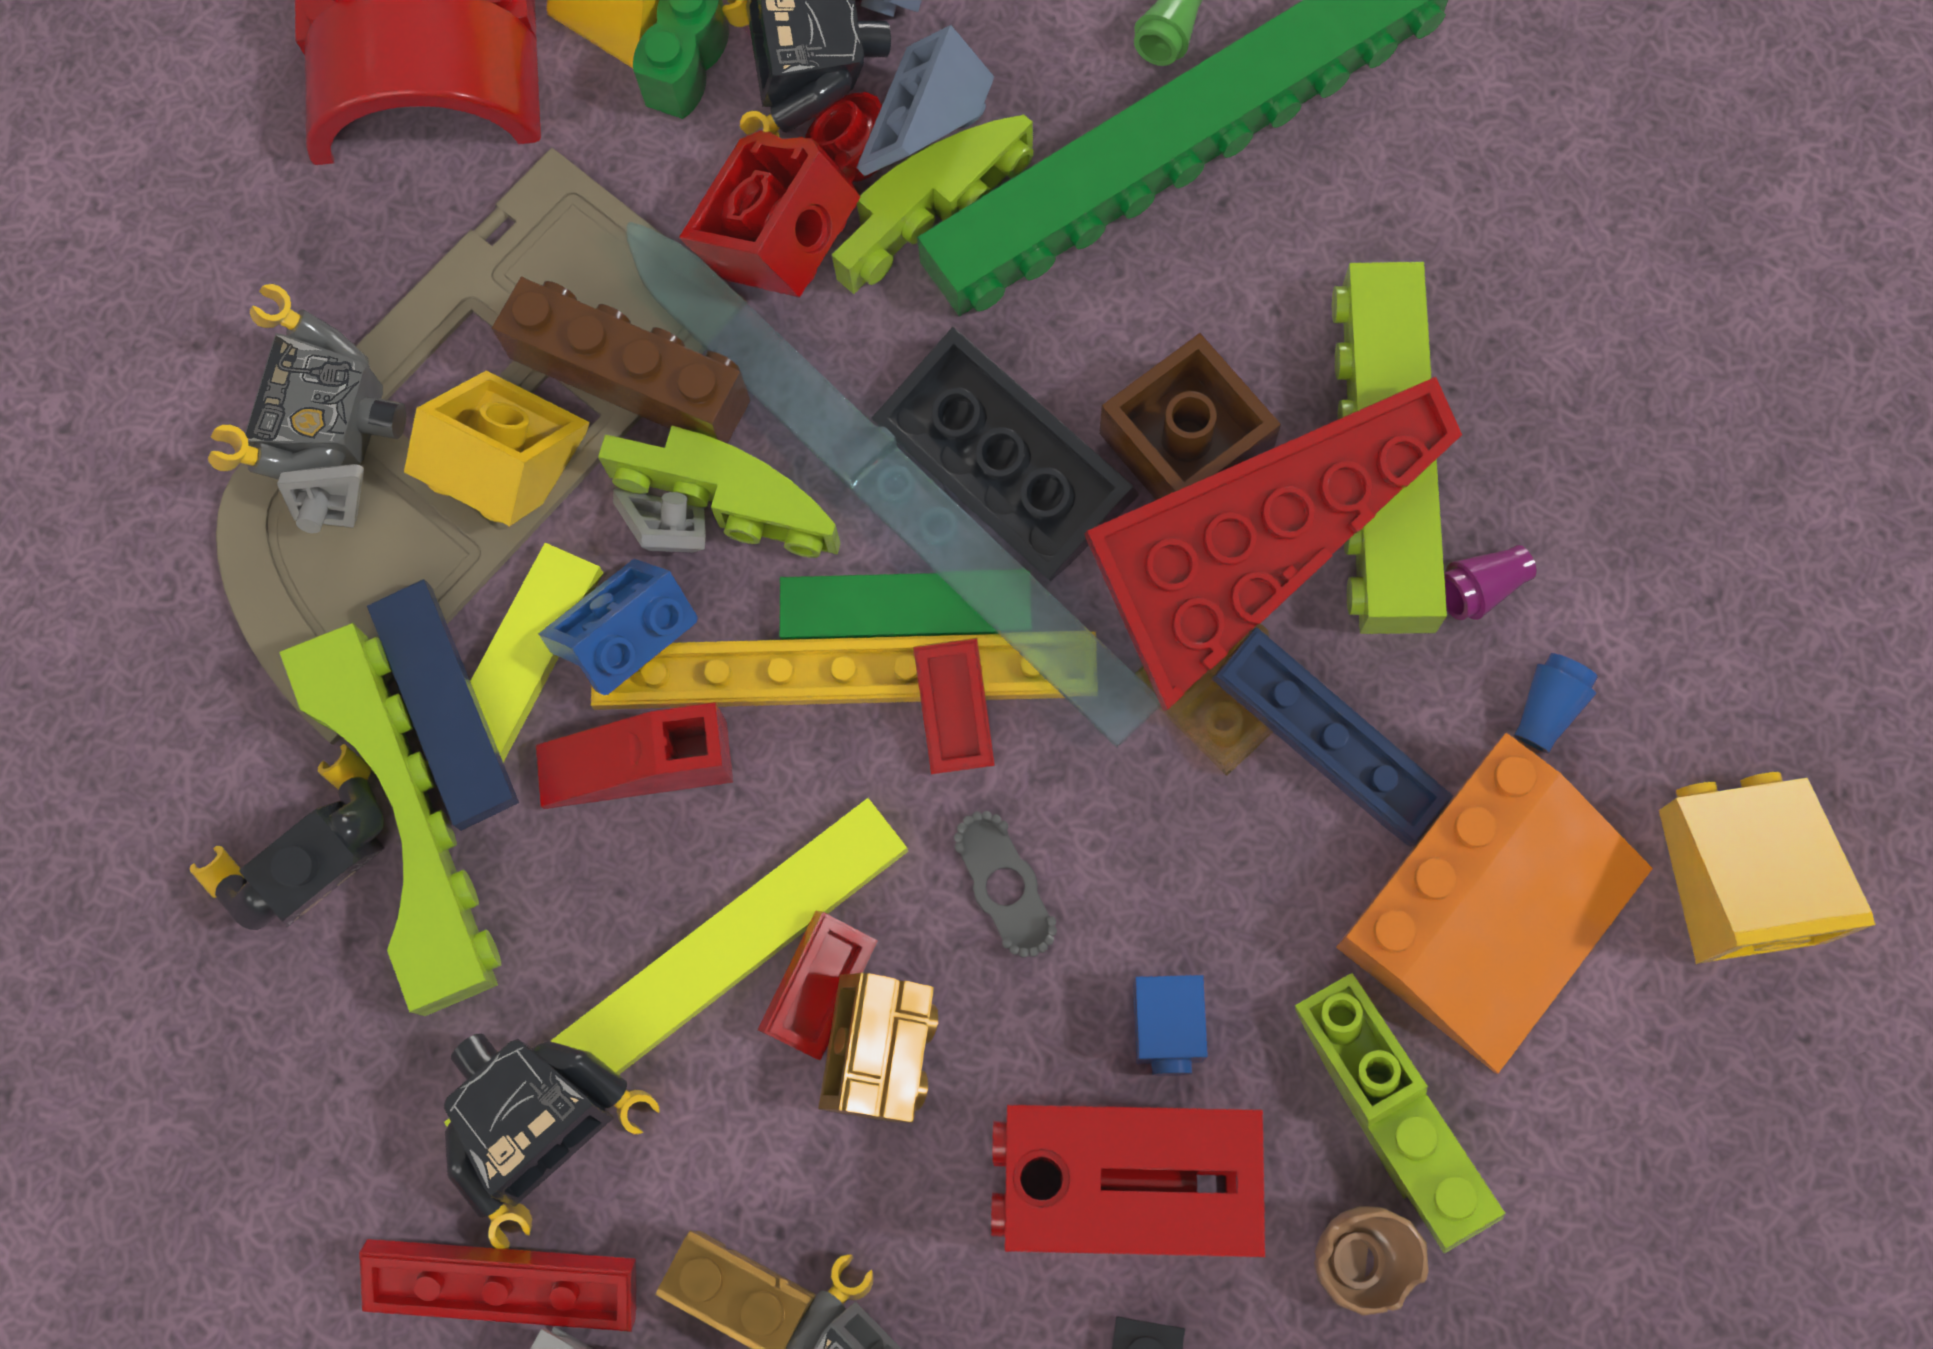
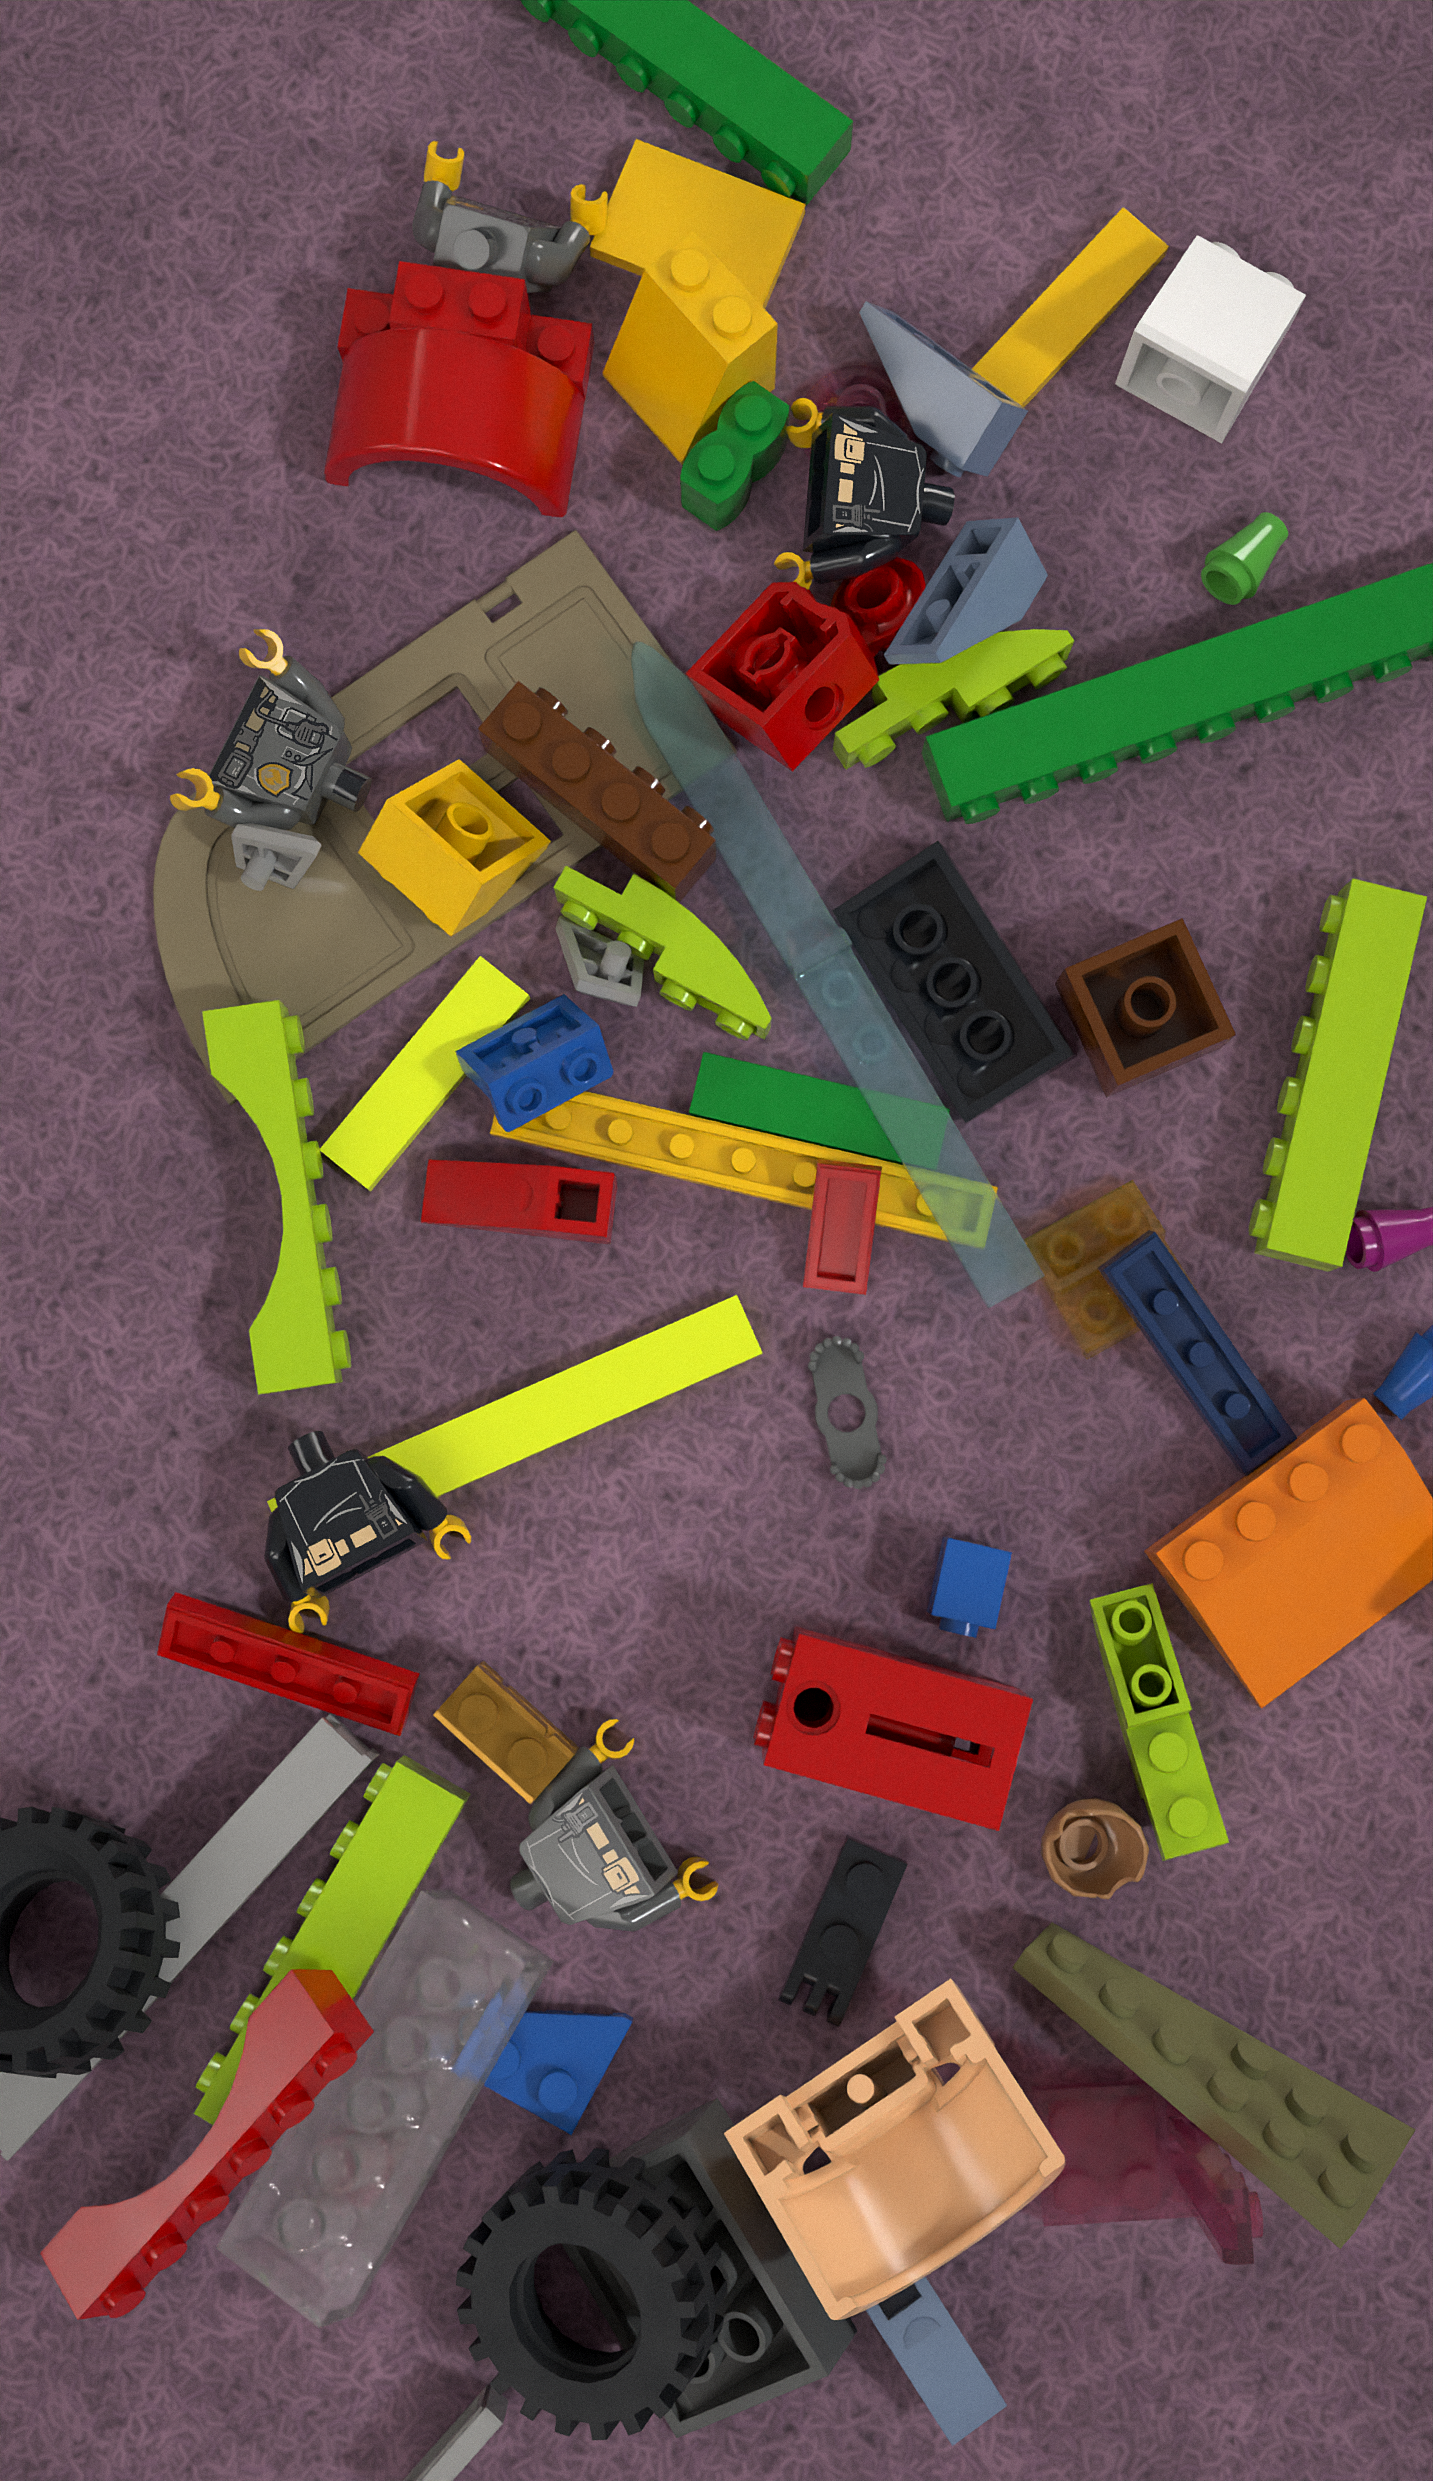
camera: 10 degrees right, 10 degrees up
black torso [189,744,385,930] -> none
dark blue tile [367,579,519,831] -> none
red tile [757,911,878,1061] -> none
brick [818,973,938,1123] -> none
red wing [1084,376,1462,711] -> none

